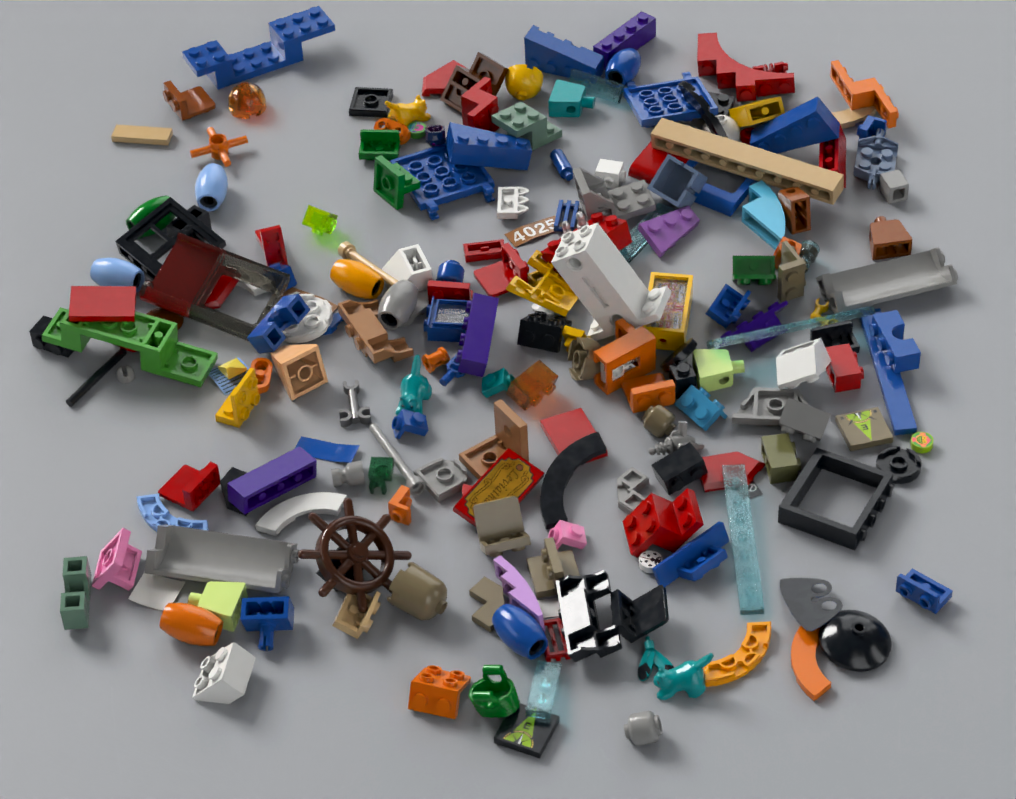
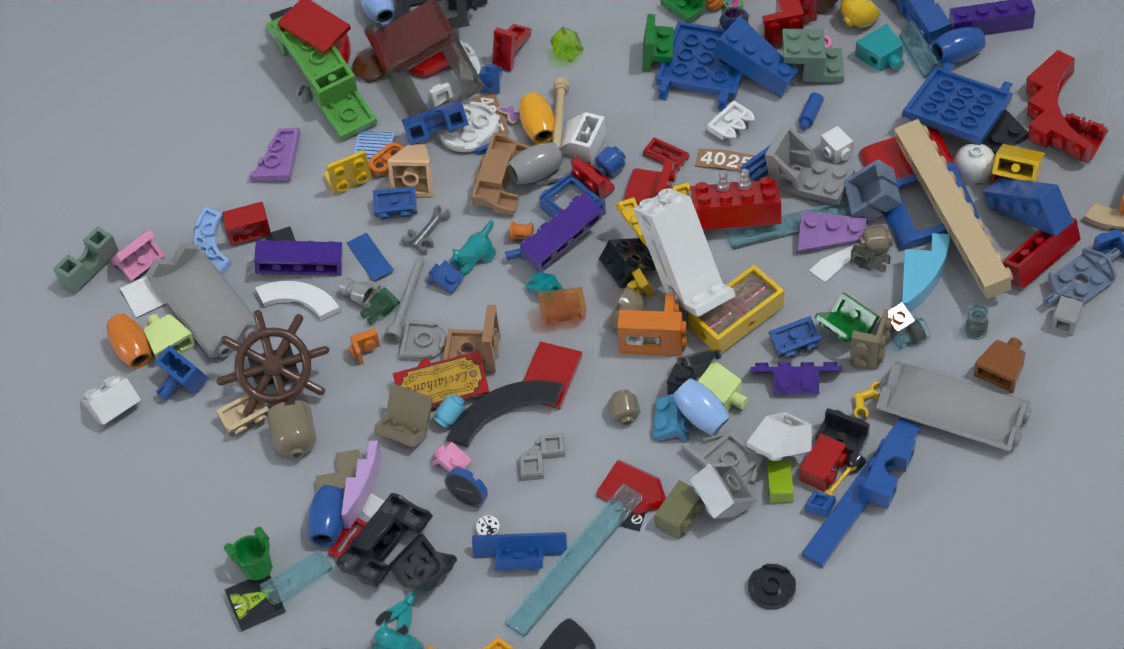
camera: 45 degrees right, 10 degrees up
black bar [66,348,127,407] -> none
light yellow slope [218,358,247,379] -> none
orange bracket [408,665,471,719] -> none
dark tan bracket [526,537,580,598] -> none
orange bracket [621,373,675,413] -> none
red bracket [622,488,704,558] -> none
light grey piece [649,421,704,455] -> none
black brick [651,442,708,495] -> none
black tile [678,81,728,138] -> none
clear light blue tile [707,306,875,349] -> none
dark orange torso [777,186,811,235] -> none
black window [778,448,895,550] -> none
dark tan tile [835,407,893,452] -> none
tile [910,432,934,453] -> none
none -> medium lavender wing [249,128,301,182]
none -> blue bracket [373,186,417,219]
none -> white tile [429,82,455,108]
none -> medium azure brick [433,394,466,428]
none -> tile [444,468,488,507]
none -> medium lavender sticker [497,105,520,123]
none -> light blue piece [673,378,730,435]
none -> lime slope [767,460,793,503]
none -> blue tile [805,491,836,518]
none -> white sticker [809,243,861,282]
none -> hinge [824,451,867,495]
none -> clear smoke plate [850,245,891,273]
none -> dark tan head [859,225,893,256]
none -> clear light blue piece [965,305,989,340]

